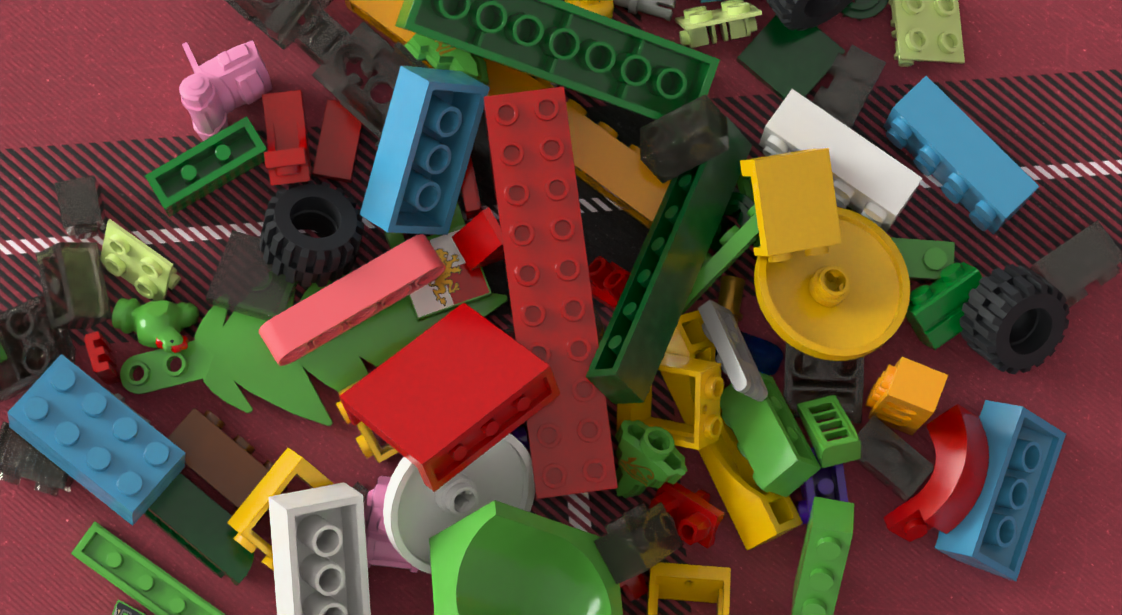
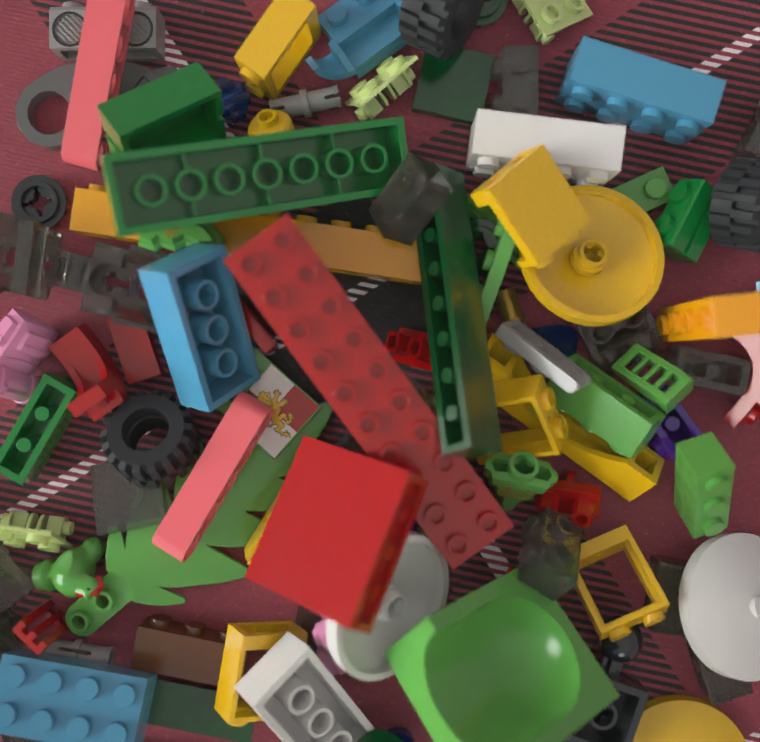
camera: 30 degrees left, 10 degrees up
red slope [452,207,505,271] -> none

